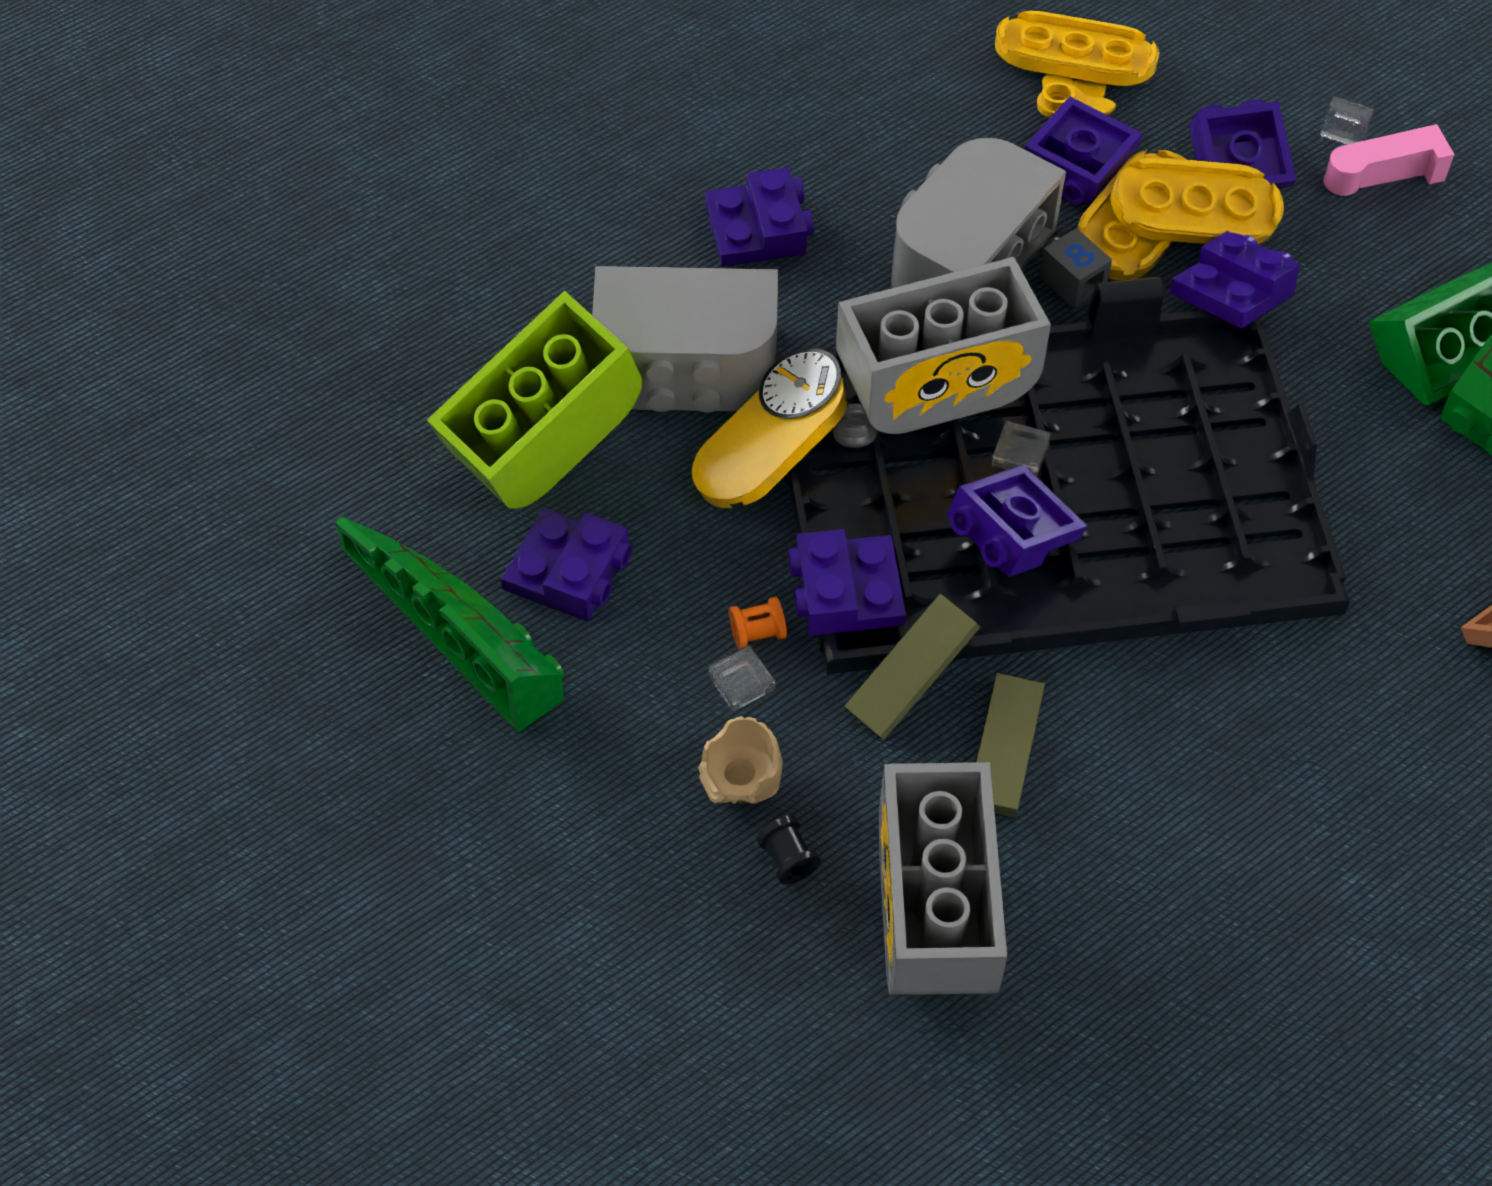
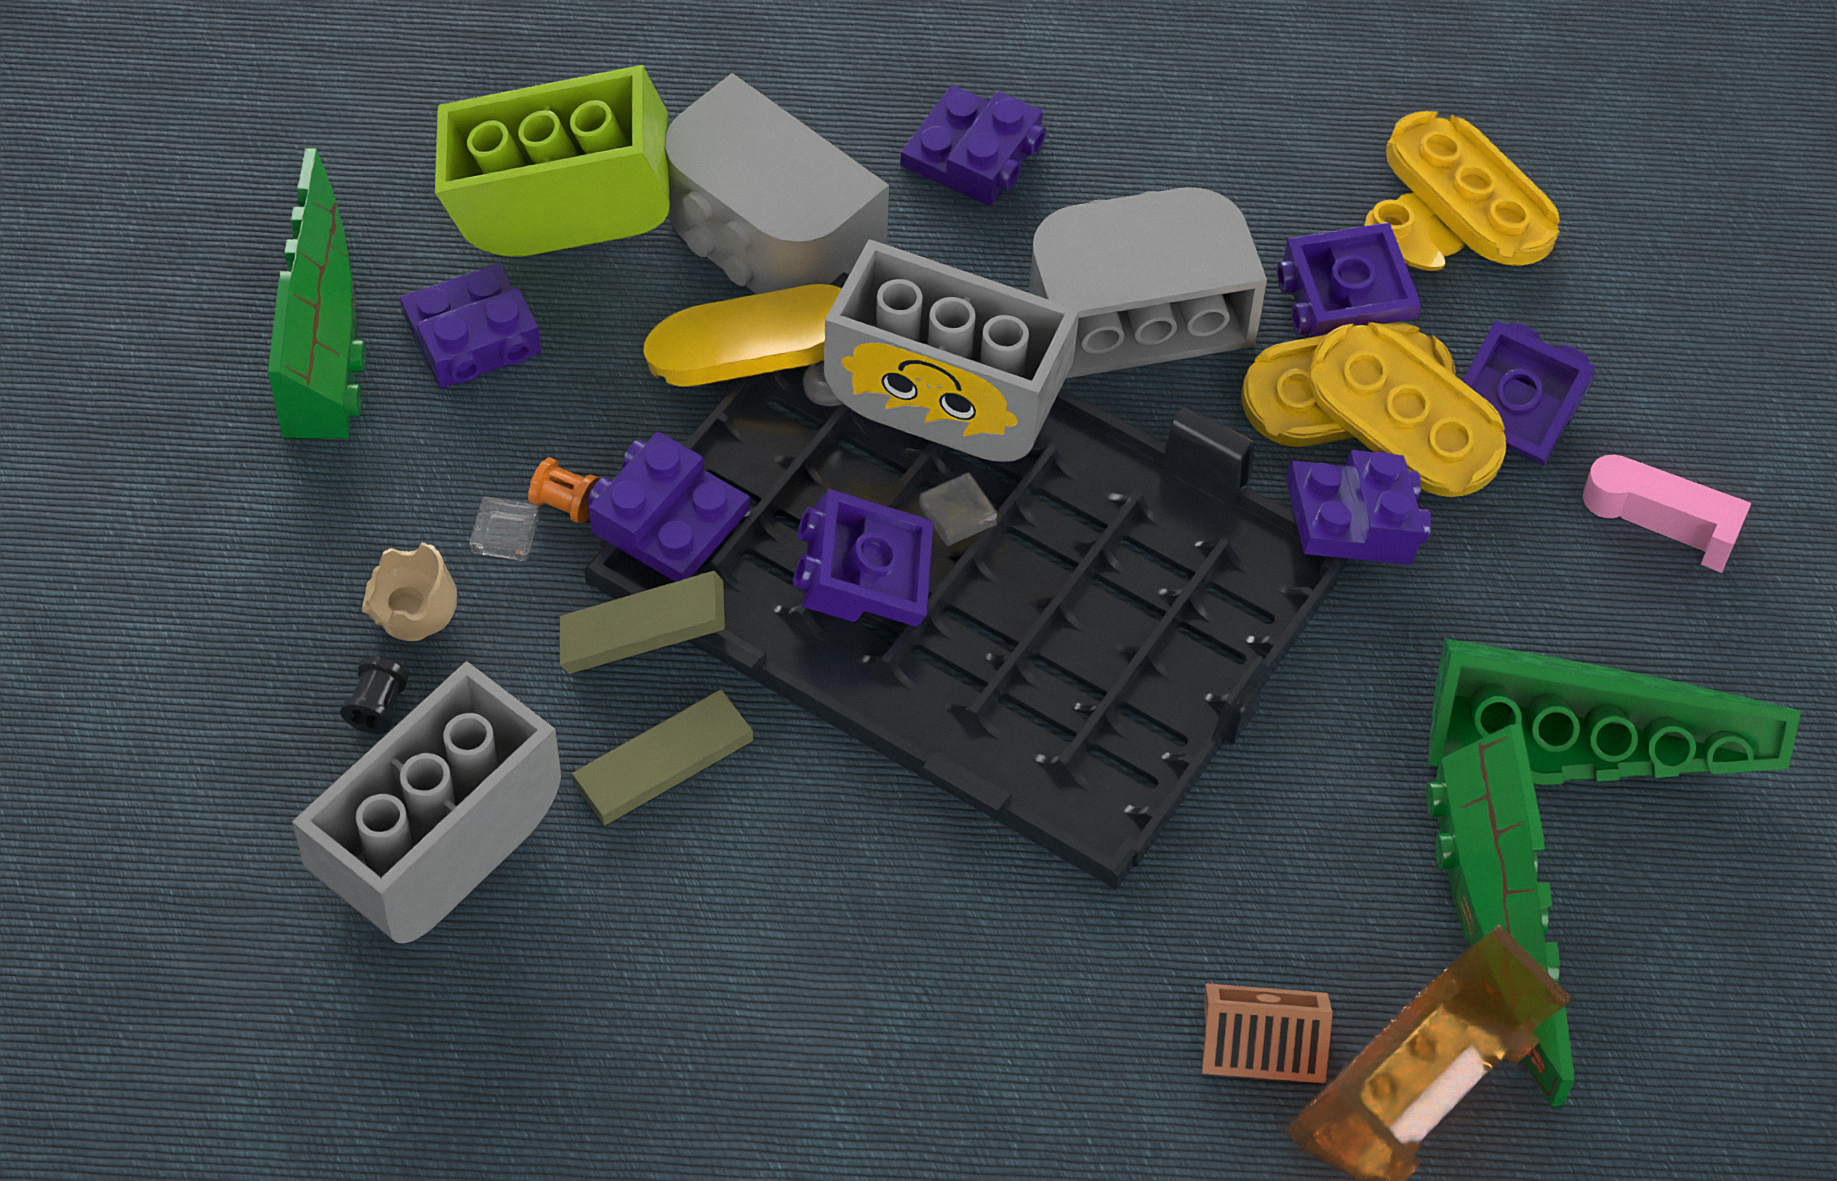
camera: 40 degrees right, 0 degrees up
white sticker [759,348,841,418] -> none
dark grey brick [1039,228,1112,309] -> none
clear tile [1321,96,1374,144] -> none

